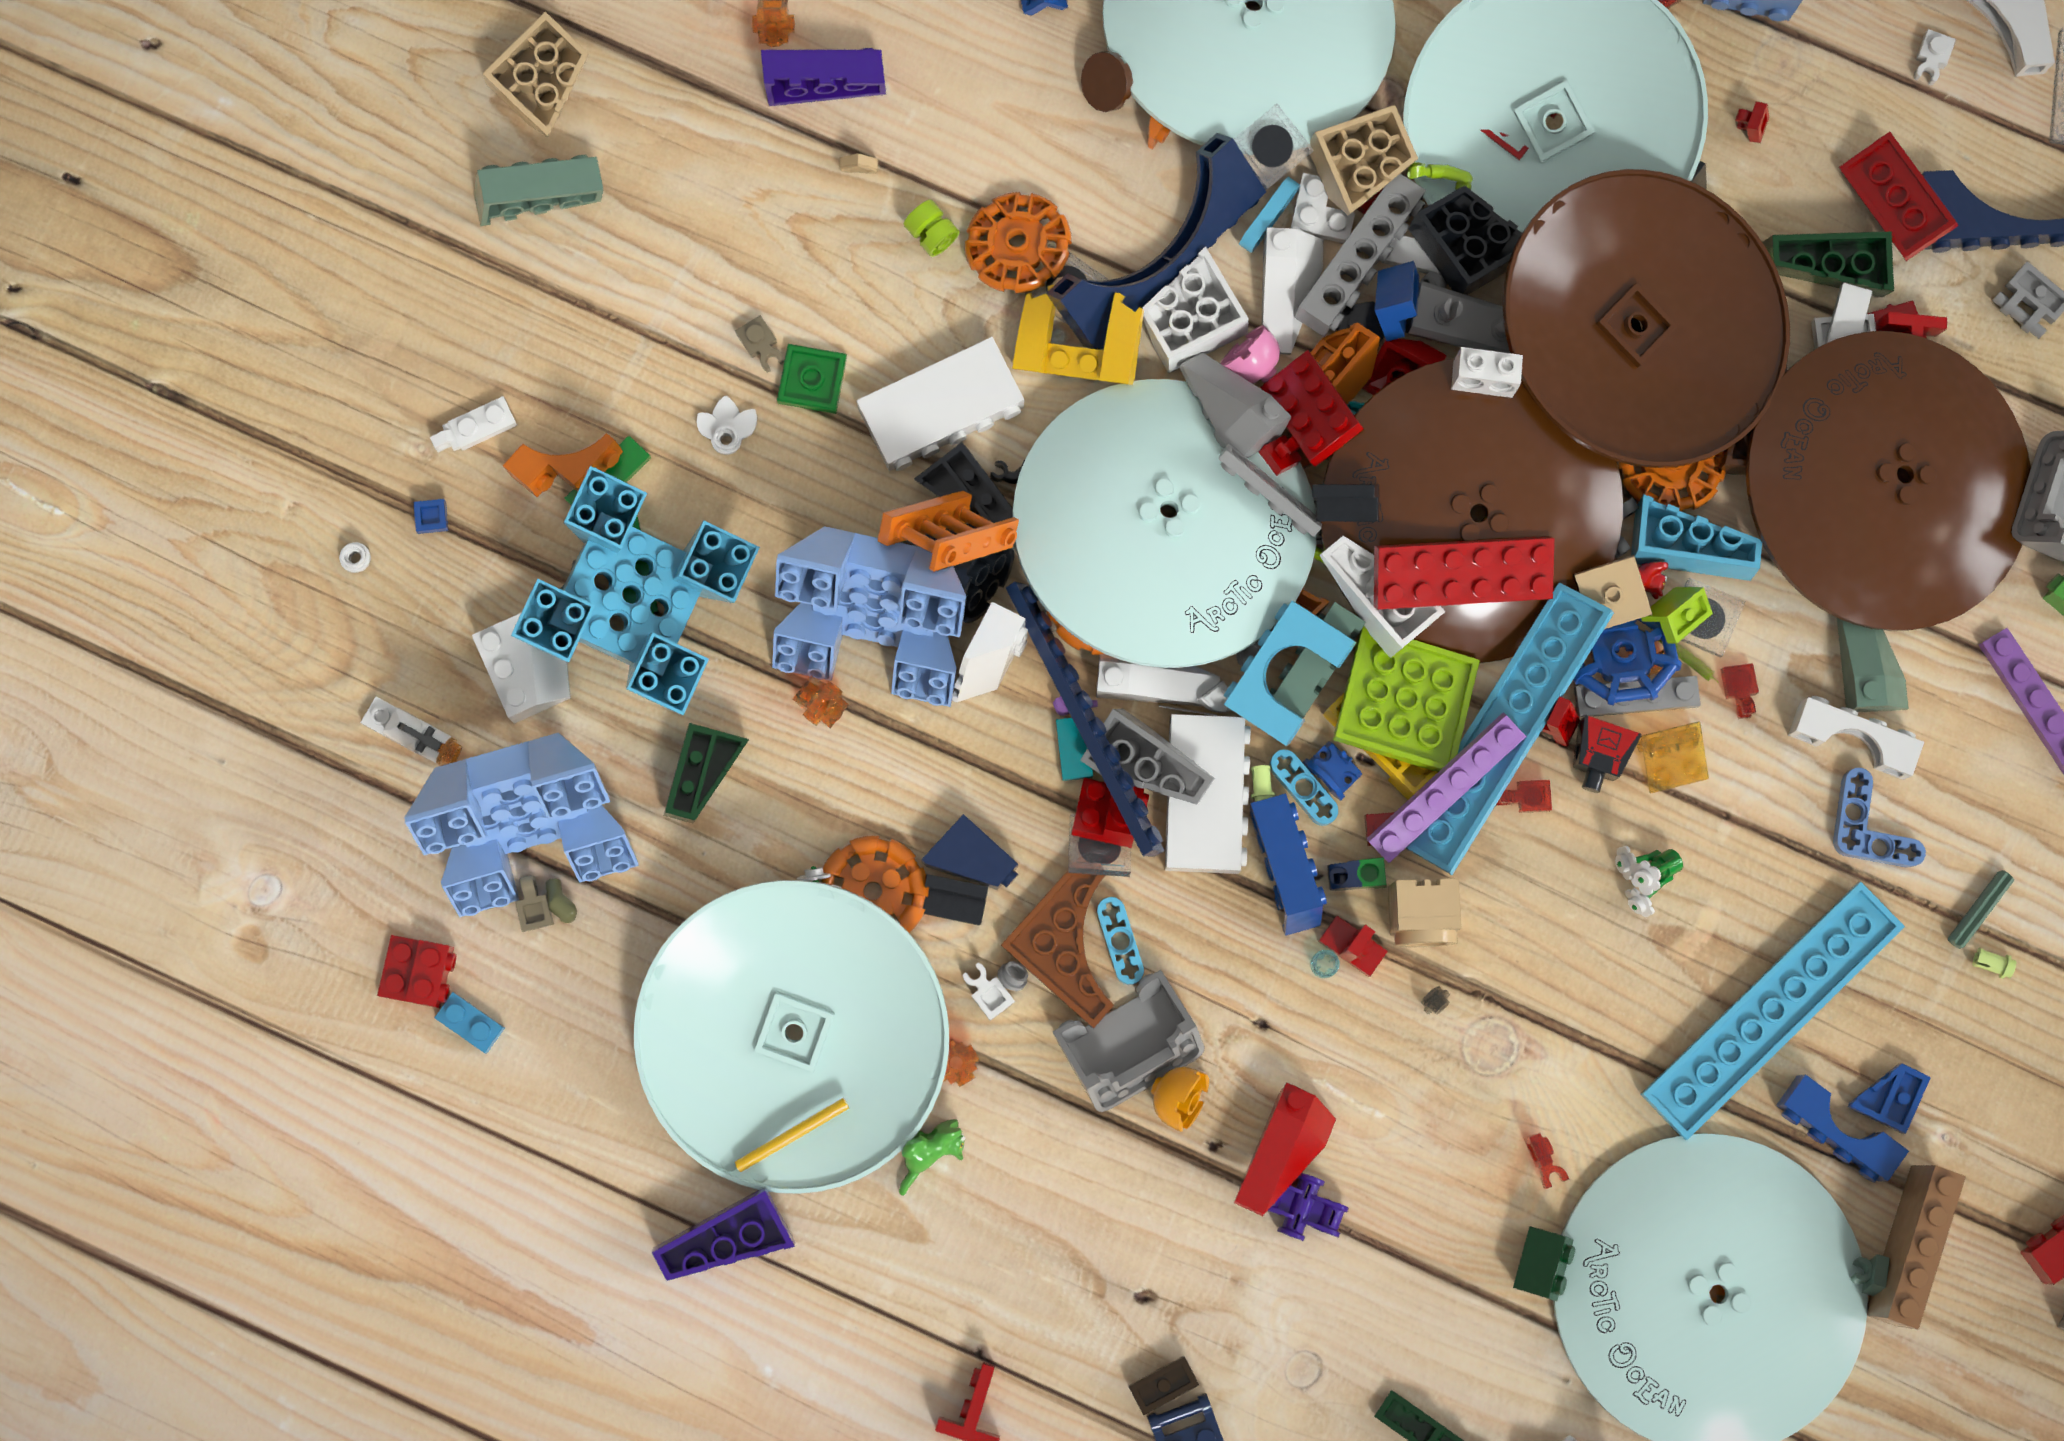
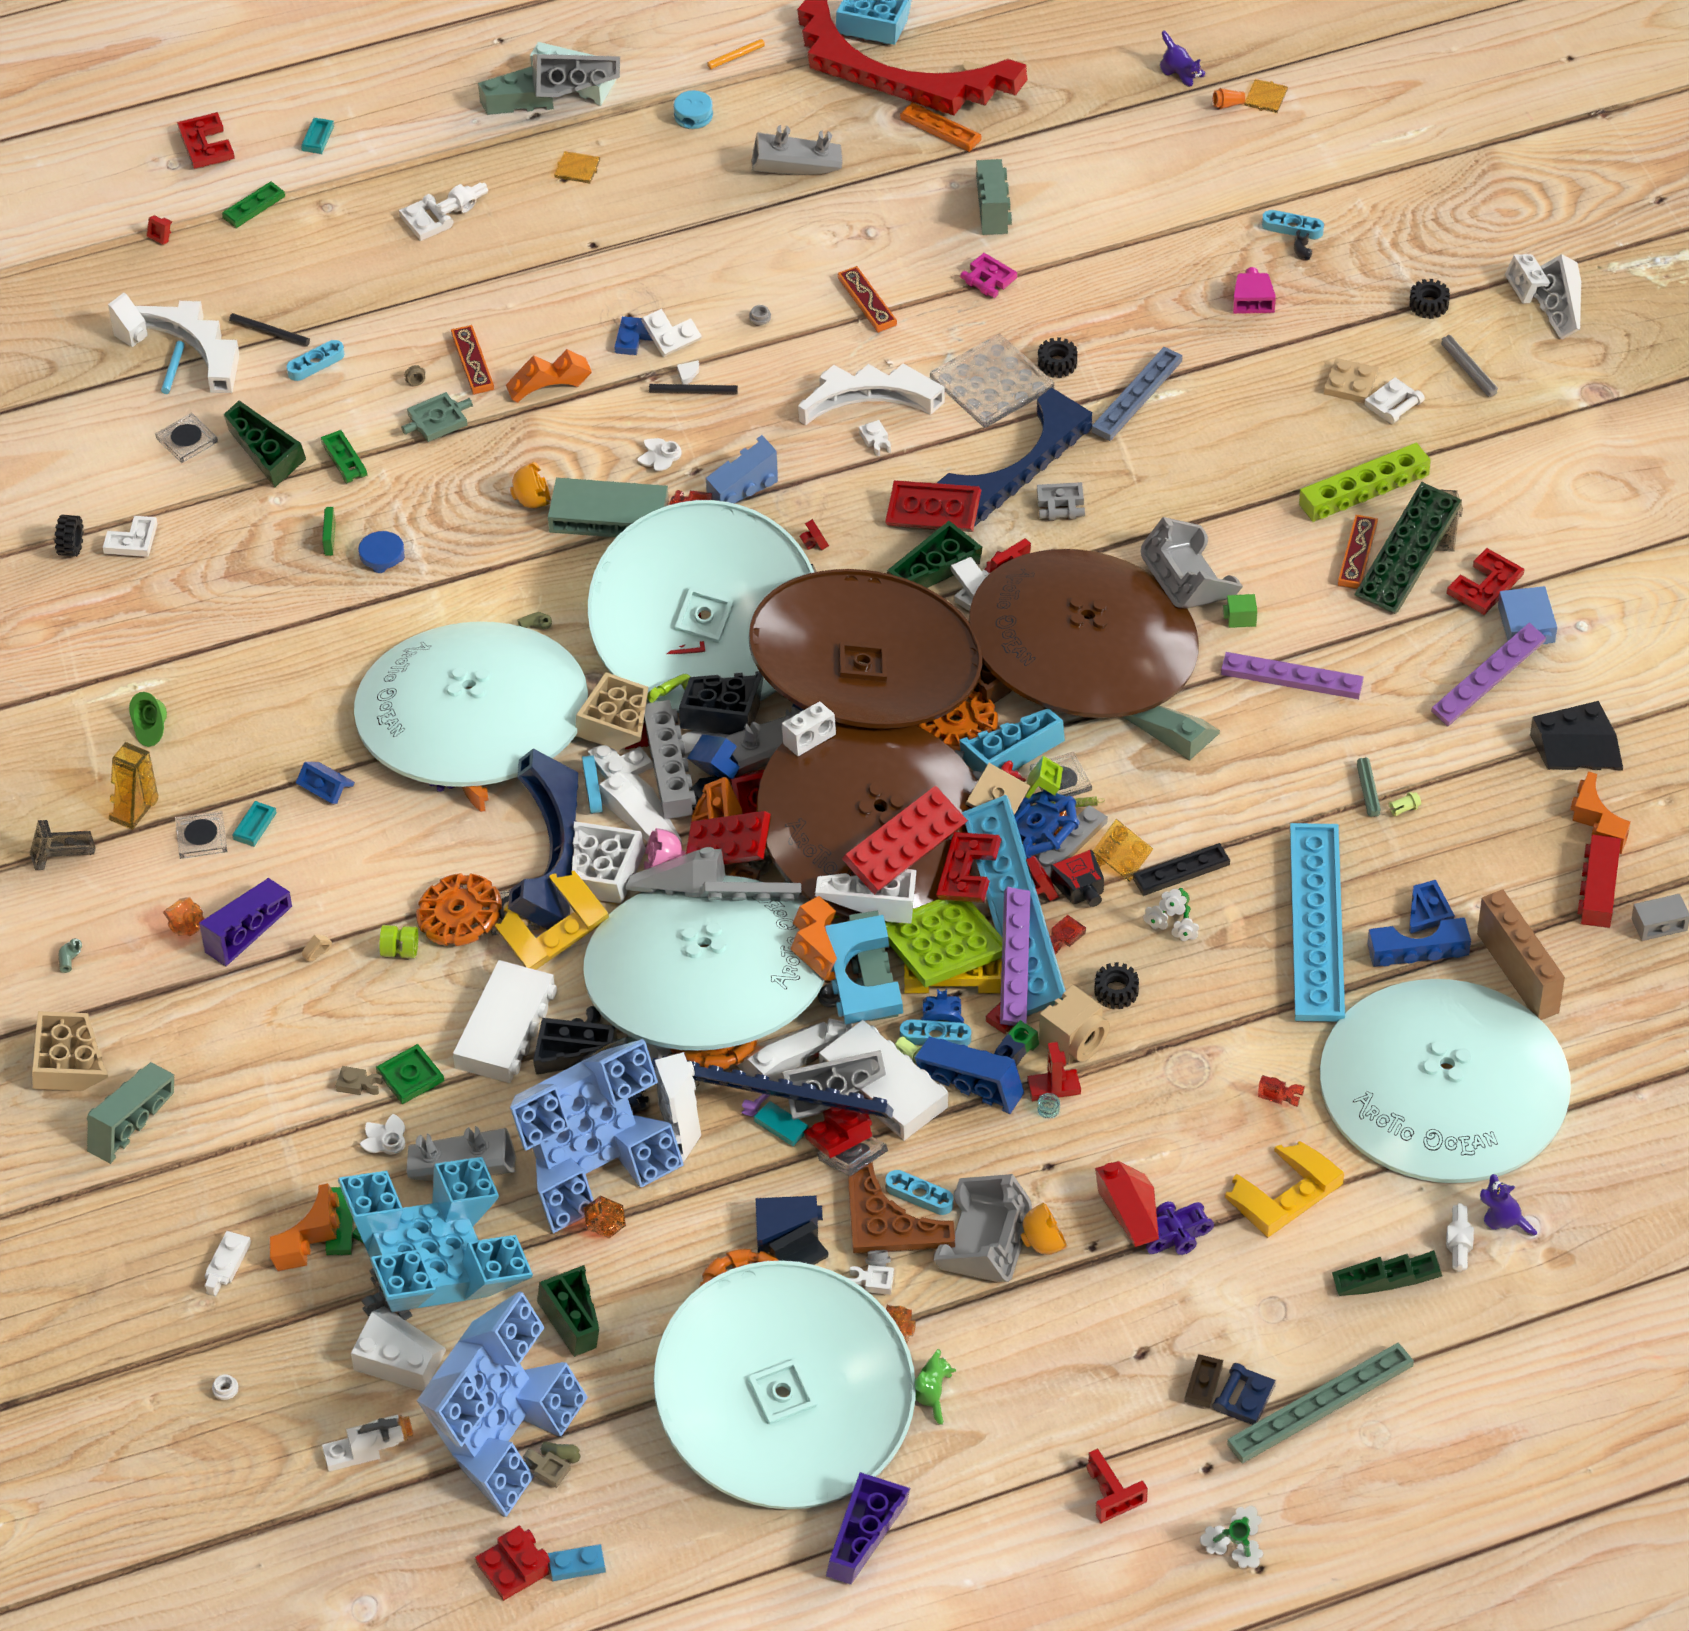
camera: 40 degrees left, 30 degrees down
blue plate [414,499,449,534] -> none
yellow bar [735,1098,849,1172] -> none
orange fence [878,491,1019,572] -> none
reddish brown tile [1081,51,1133,112] -> none
clear tile [1234,103,1314,189] -> none
red tile [1259,435,1302,476] -> none
black panel [1312,484,1379,522] -> none
clear smoke plate [1421,986,1450,1015] -> none
dark green brick [1513,1226,1575,1301] -> none
clear red plate [1720,663,1759,719] -> none
white arch [1788,696,1924,780] -> none
medium blue beam [1833,768,1926,868] -> none
sand green tile [1851,1254,1890,1296] -> none
none -> light grey piece [407,1126,516,1181]
none -> orange arch [790,896,837,980]
none -> red plate [936,832,1001,903]
none -> black tyre [1094,962,1139,1009]
none -> black tile [1133,843,1230,896]
none -> yellow wedge [1225,1141,1344,1238]

